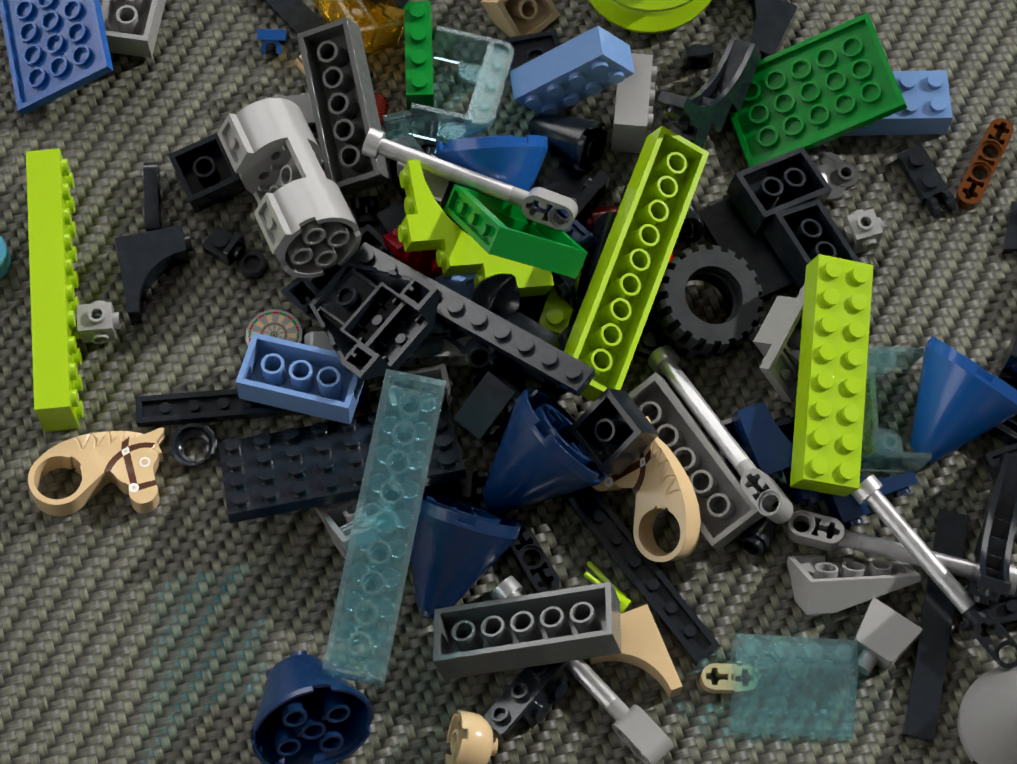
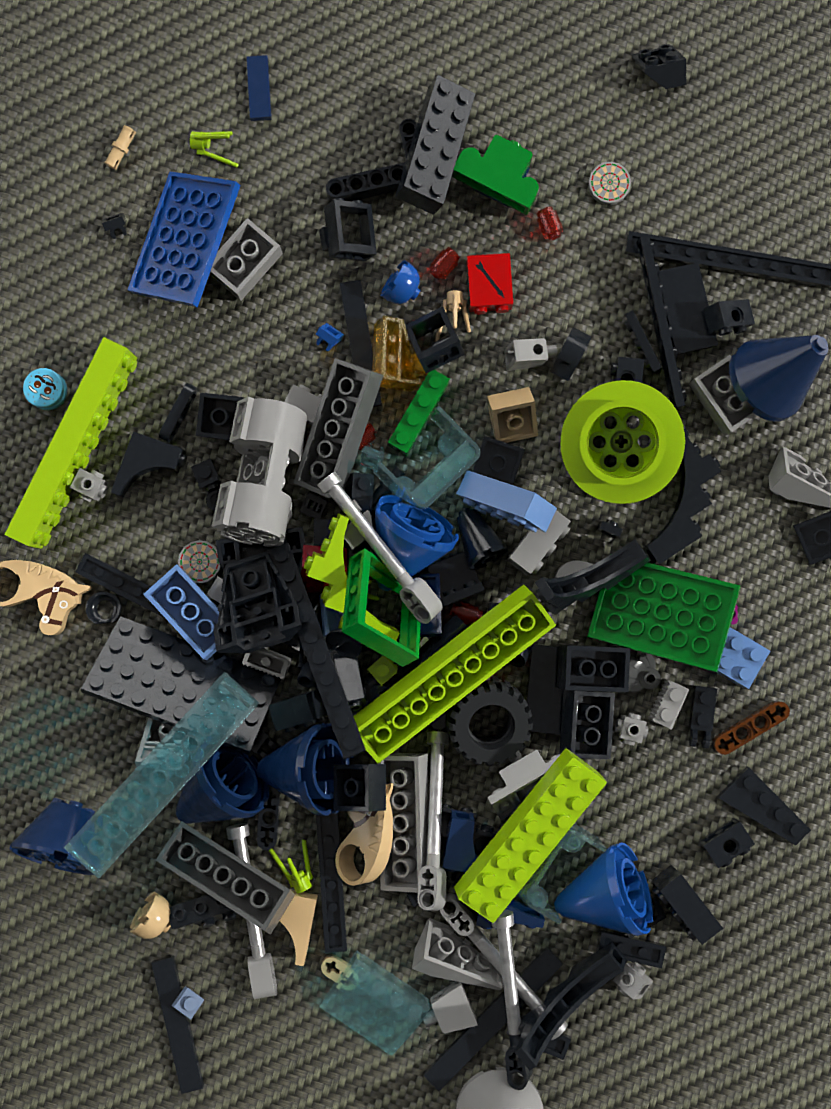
camera: 30 degrees right, 20 degrees up
none -> light grey brick [648,680,689,730]

